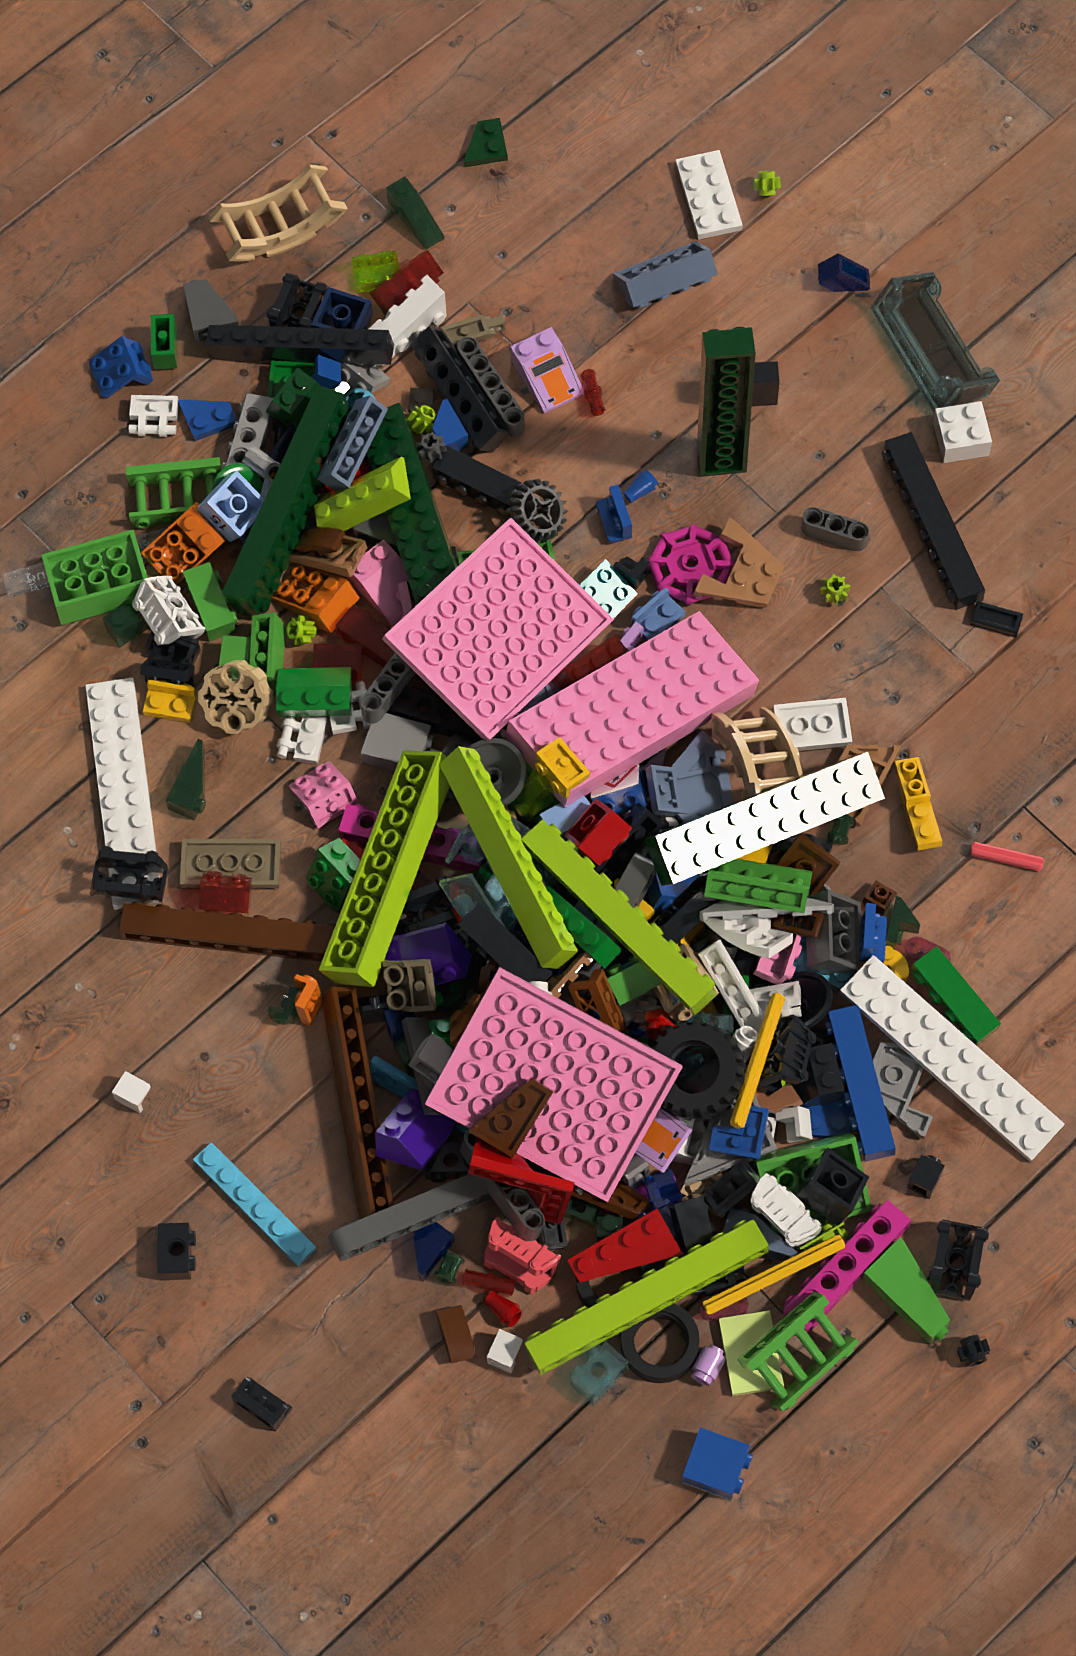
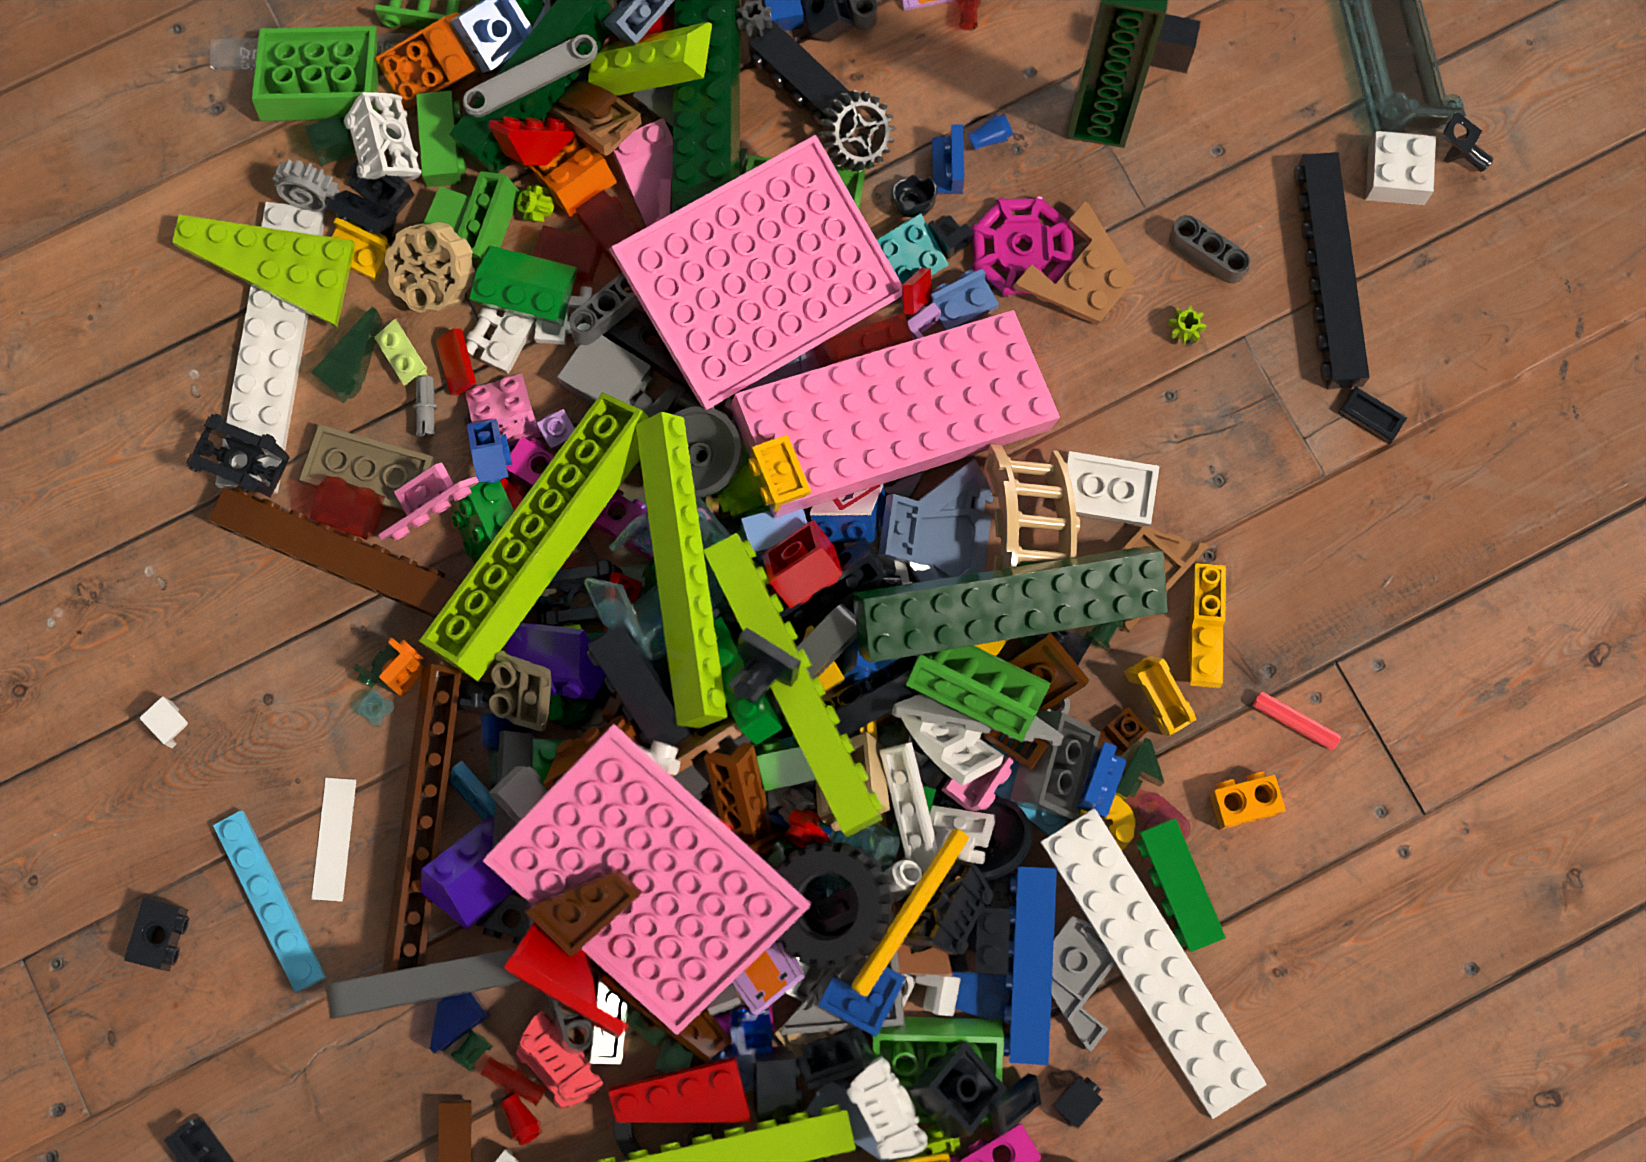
camera: 15 degrees right, 10 degrees up
none -> lime wing [172,215,355,328]
none -> light grey gear [272,159,340,212]
none -> white sticker [312,778,356,901]
none -> clear light blue plate [357,690,394,727]
none -> yellowish green hinge [374,319,428,385]
none -> bright pink bracket [378,463,479,541]
none -> light grey axle [413,376,437,437]
none -> red tile [436,328,477,396]
none -> light grey piece [463,34,598,118]
none -> blue brick [467,418,512,483]
none -> red slope [489,117,576,165]
none -> lavender bracket [537,409,575,449]
none -> black piece [728,628,801,705]
none -> black hair [891,174,937,218]
none -> red tile [902,268,932,314]
none -> black tile [989,1073,1041,1136]
none -> yellow piece [1123,656,1196,737]
none -> light orange brick [1209,772,1286,830]
none -> black bracket [1442,112,1493,172]

